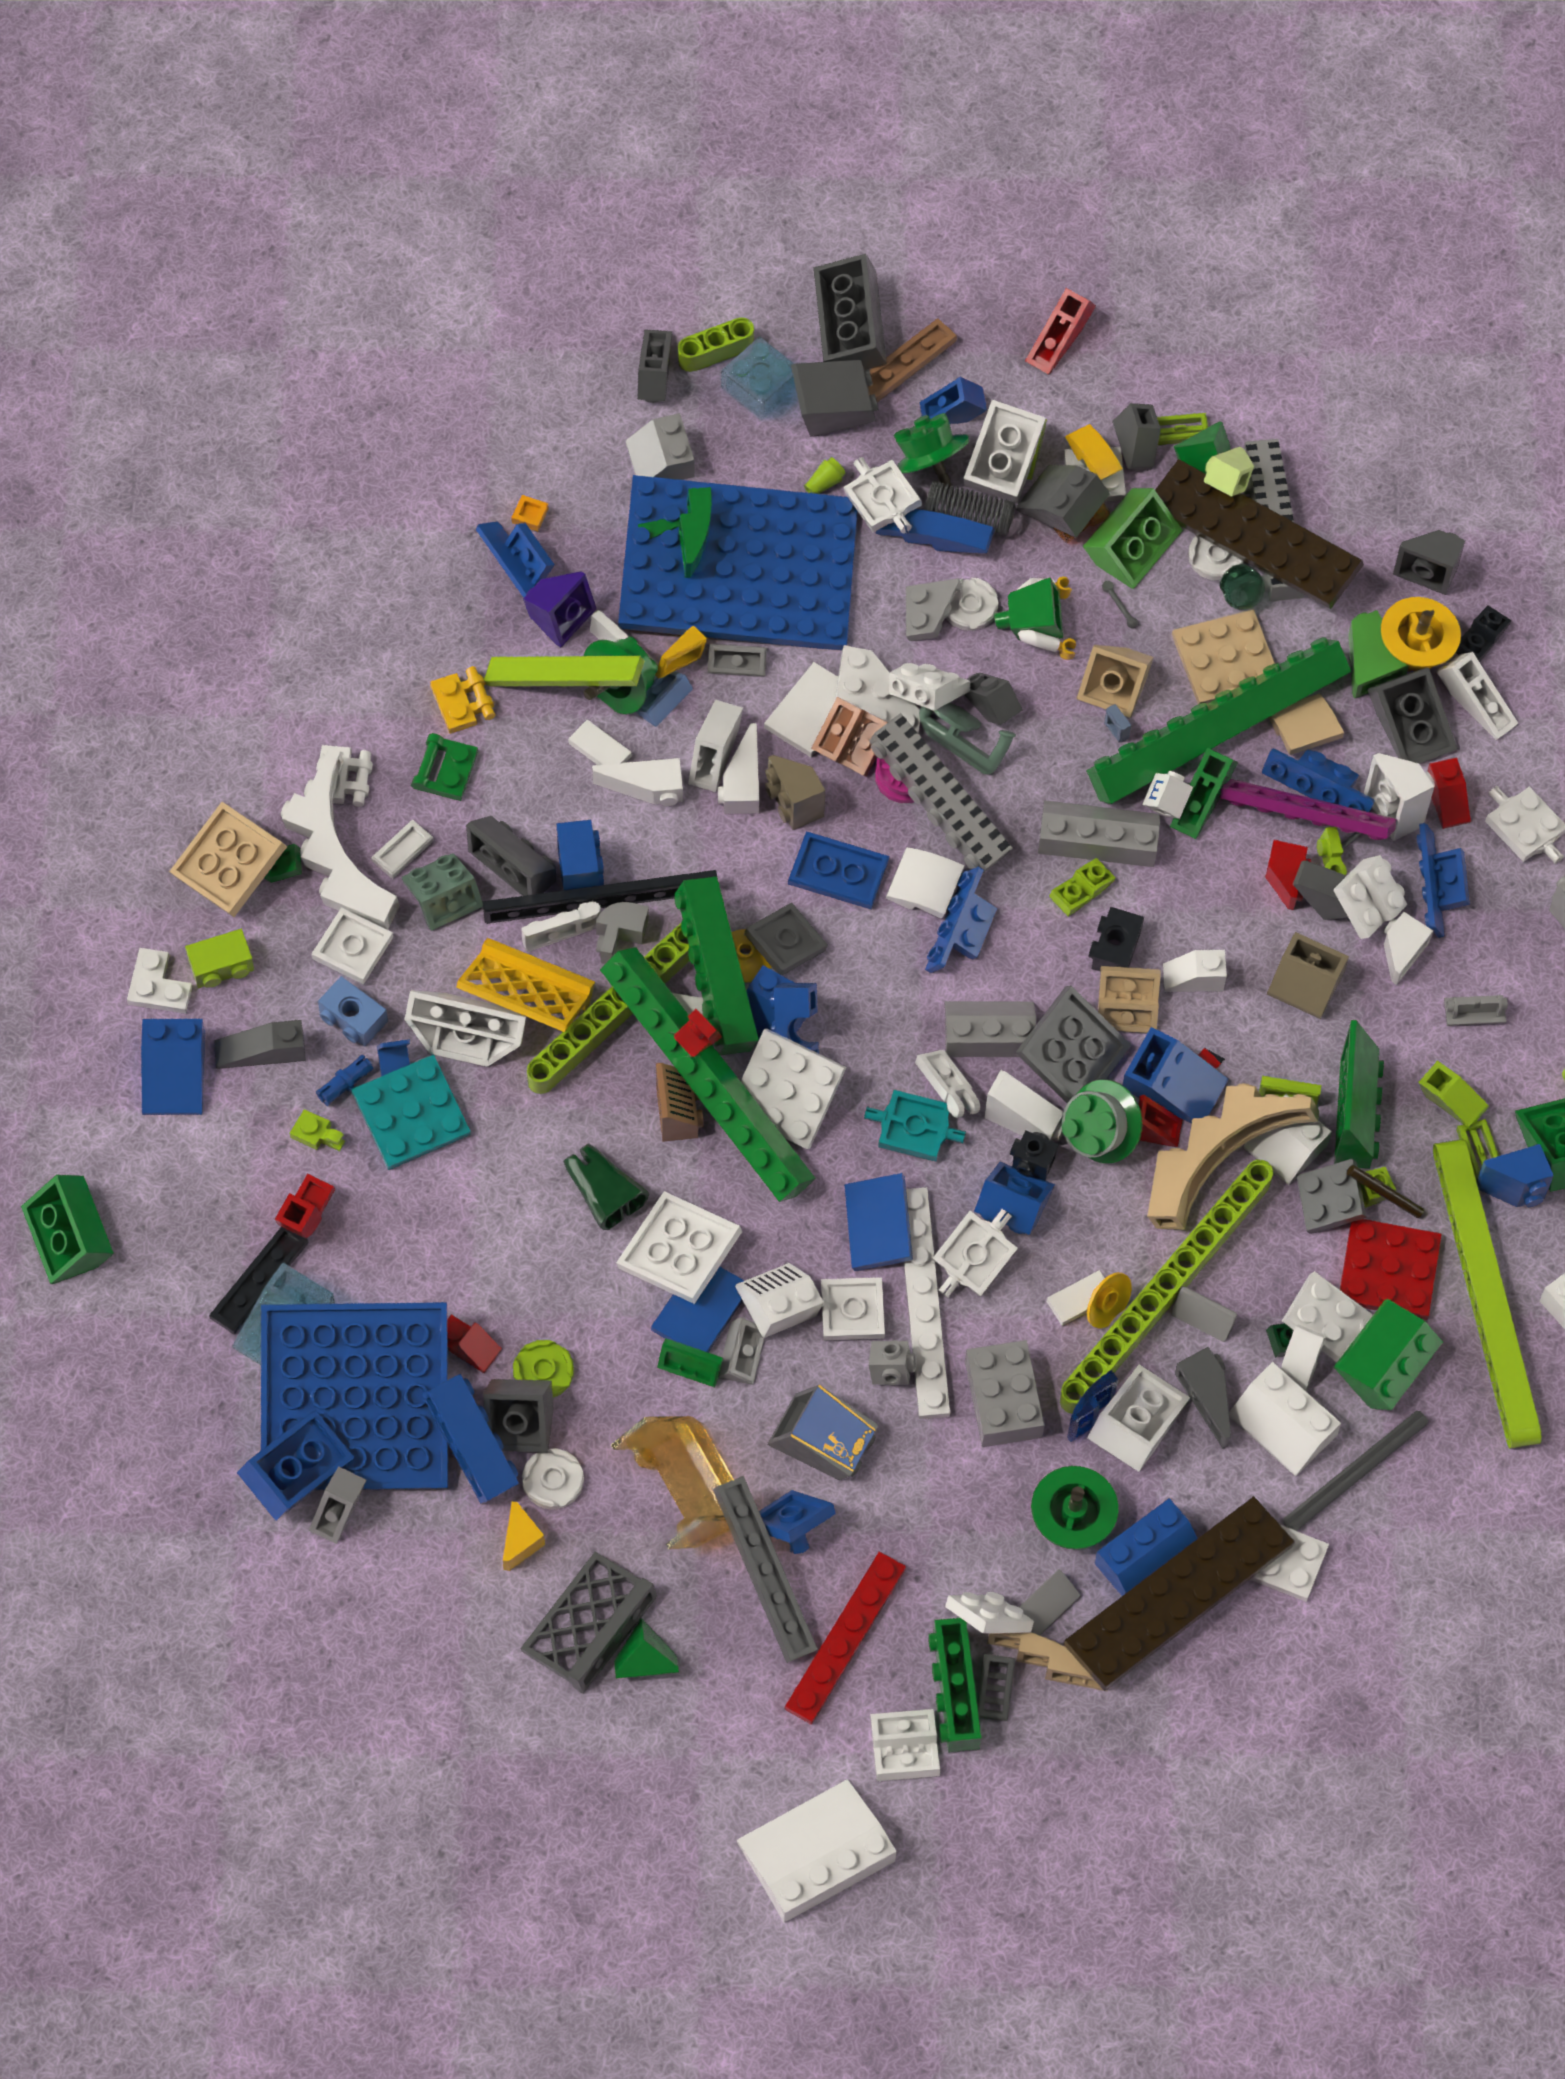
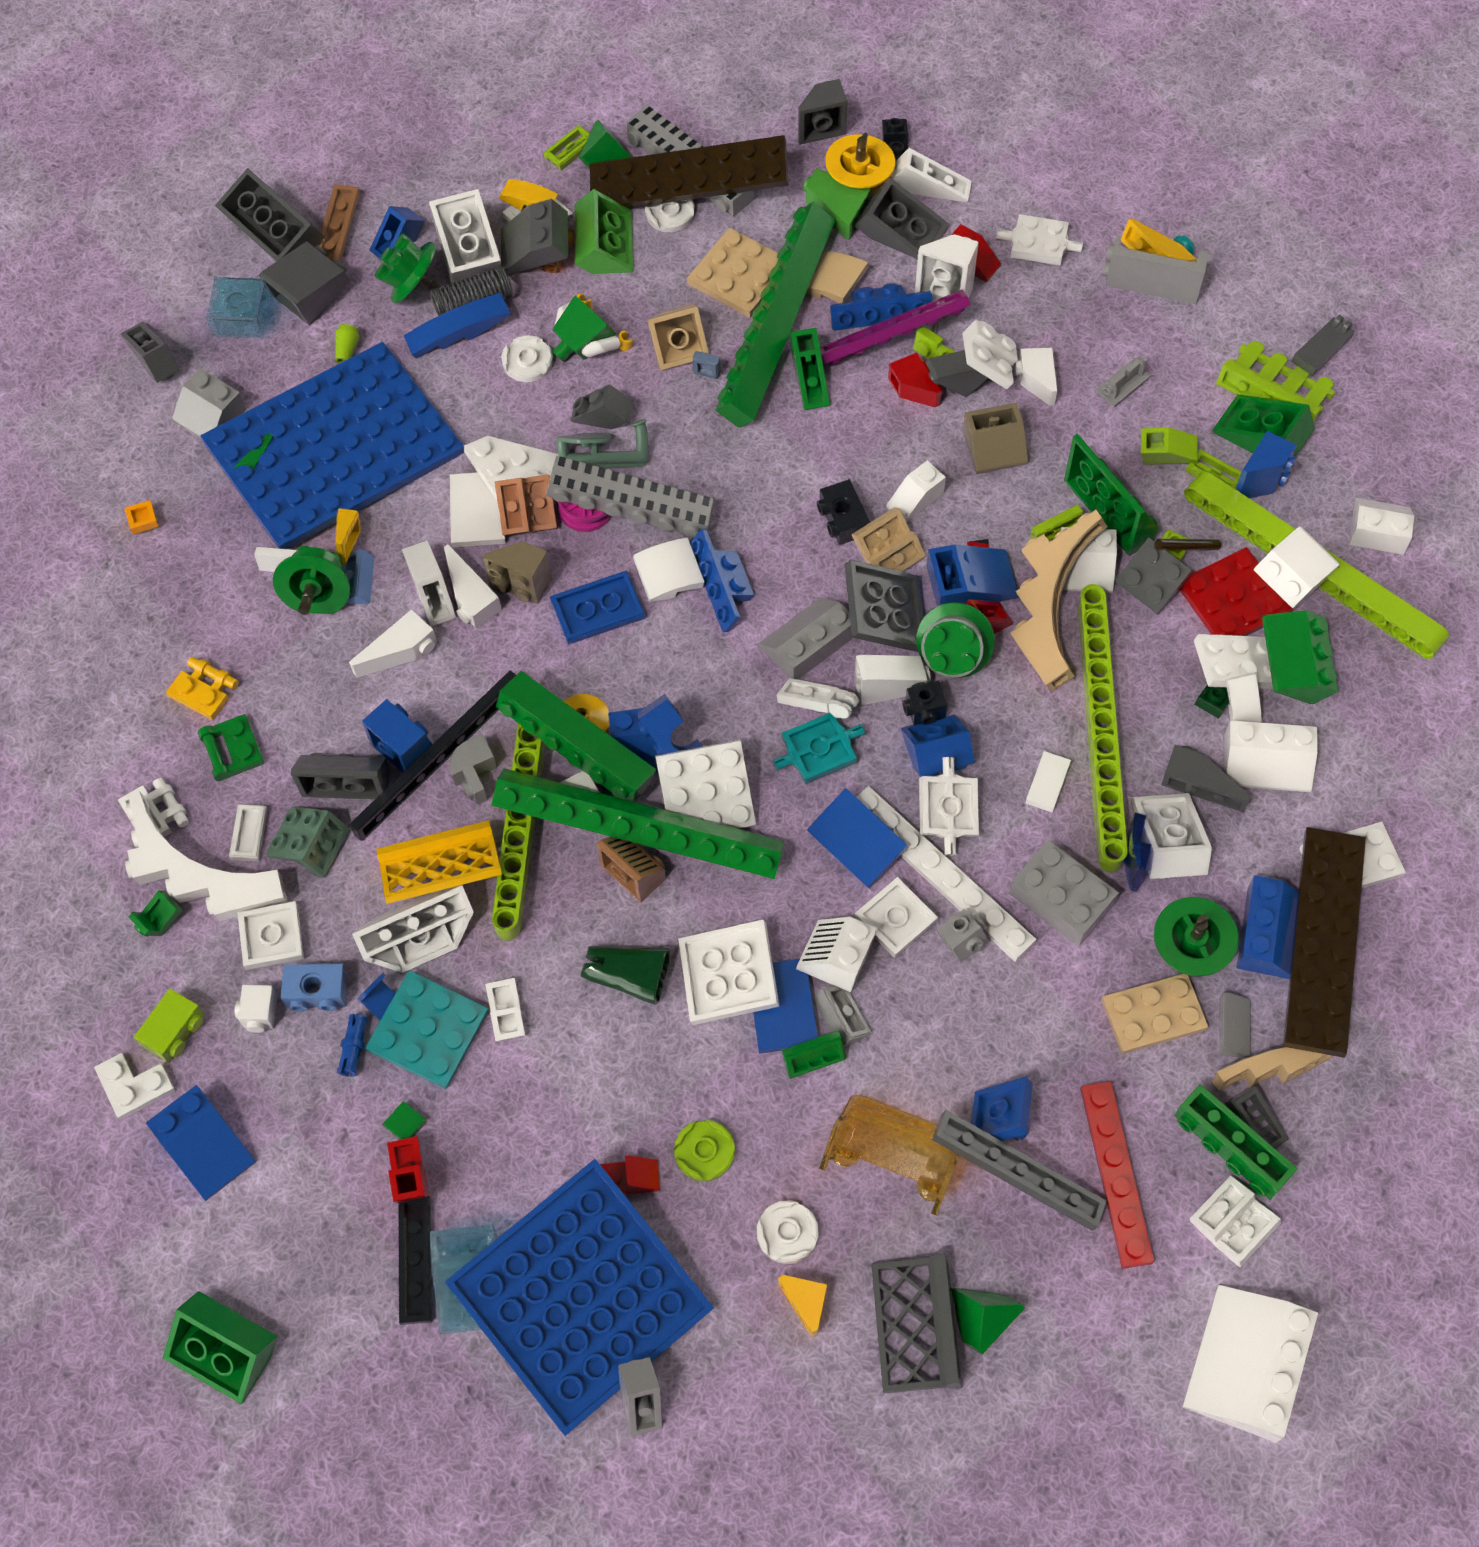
camera: 35 degrees left, 0 degrees up
tan plate [169,802,287,917] -> none
dark grey slope [214,1020,306,1069] -> none
blue slope [237,1410,355,1521] -> none
lime plate [289,1109,346,1151] -> none
blue brick [422,1374,519,1504] -> none
blue bracket [476,521,555,598] -> none
dark grey slope [483,1379,554,1452] -> none
lime tile [484,656,645,686] -> none
white hinge [521,901,601,952] -> none
dark purple slope [523,571,597,648] -> none
white tile [568,720,632,765] -> none
red slope [674,1009,722,1057] -> none
lime beam [678,317,754,372] -> none
green slope [678,487,712,578] -> none
light grey slope [708,644,767,676] -> none
dark grey plate [744,902,828,976] -> none
slope [767,1385,878,1480] -> none
white plate [844,457,922,534] -> none
white plate [889,663,970,711] -> none
light grey wing [906,578,962,641] -> none
white plate [945,1592,1034,1633] -> none
red slope [1025,288,1096,375] -> none
light grey slope [1038,800,1160,867] -> none
lime slope [1049,858,1116,917] -> none
yellow dish [1087,1272,1132,1329] -> none
dark grey hinge [1102,581,1138,629] -> none
dark grey slope [1112,403,1161,470] -> none
white brick [1142,771,1193,819] -> none
light grey slope [1171,1287,1237,1342] -> none
yellowish green slope [1204,447,1254,497] -> none
clear green hair [1219,564,1265,611] -> none
dark grey axle [1283,1411,1428,1531] -> none
blue bracket [1416,823,1470,938] -> none
none -> white brick [235,985,278,1033]
none -> green tile [383,1101,427,1140]
none -> white slope [485,978,525,1042]
none -> tan plate [1101,974,1208,1054]
none -> white slope [1253,526,1340,608]

